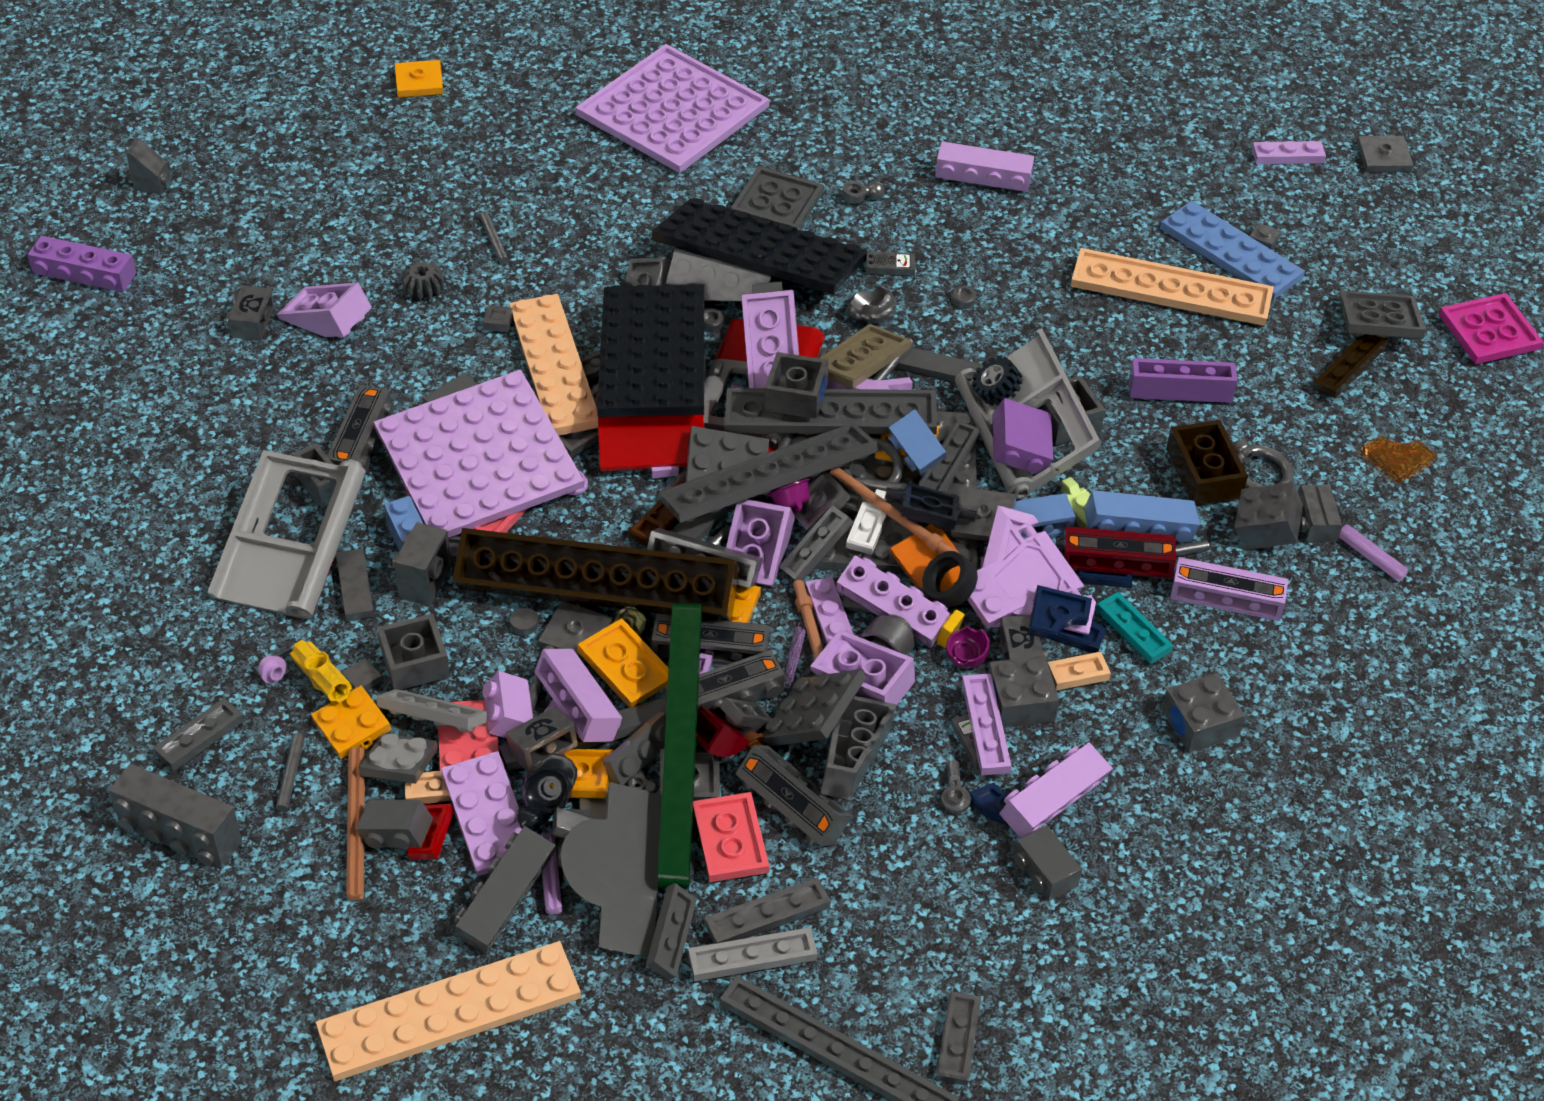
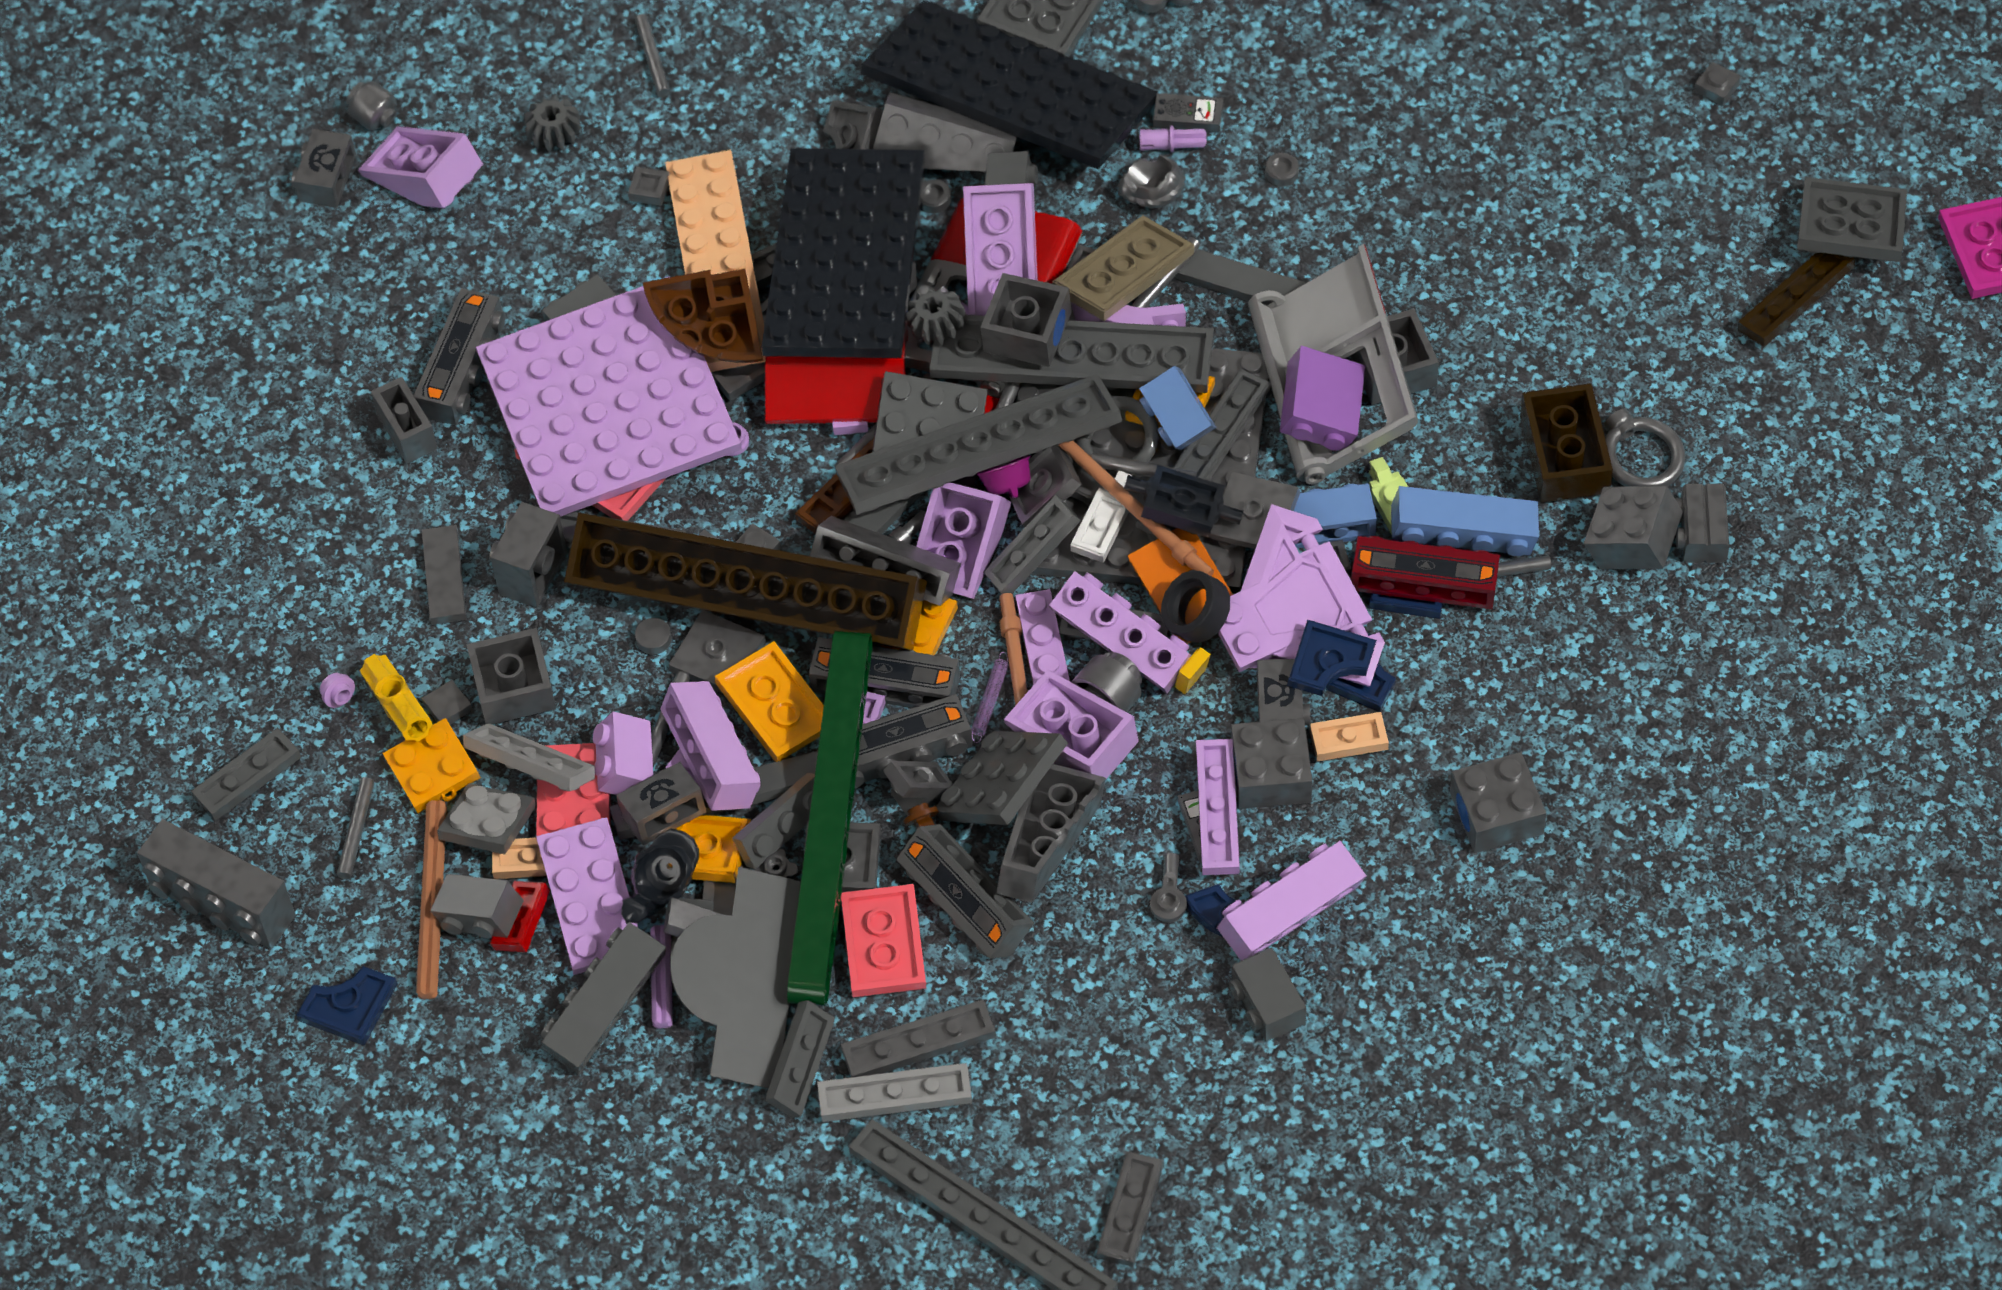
camera: 10 degrees right, 10 degrees up
medium lavender brick [27,236,136,292] -> none
light grey piece [207,450,366,619] -> none
light nougat plate [316,941,581,1082] -> none
medium blue brick [384,496,423,552] -> none
olive plate [615,606,646,637] -> none
dark red brick [696,706,750,757] -> none
magenta hair [946,626,990,669] -> none
black wheel [972,356,1023,406] -> none
light nougat plate [1071,248,1274,326] -> none
teal plate [1096,592,1173,664] -> none
medium lavender brick [1129,358,1237,403] -> none
medium blue plate [1160,200,1305,300] -> none
lavender brick [1170,557,1288,621] -> none
lavender axle [1339,524,1408,581] -> none
clear orange tile [1362,435,1438,484] -> none
none -> dark blue tile [296,966,398,1046]
none -> flat silver head [346,81,397,130]
none -> reddish brown brick [642,268,763,363]
none -> dark grey gear [906,286,966,345]
none -> lavender axle [1140,126,1206,153]

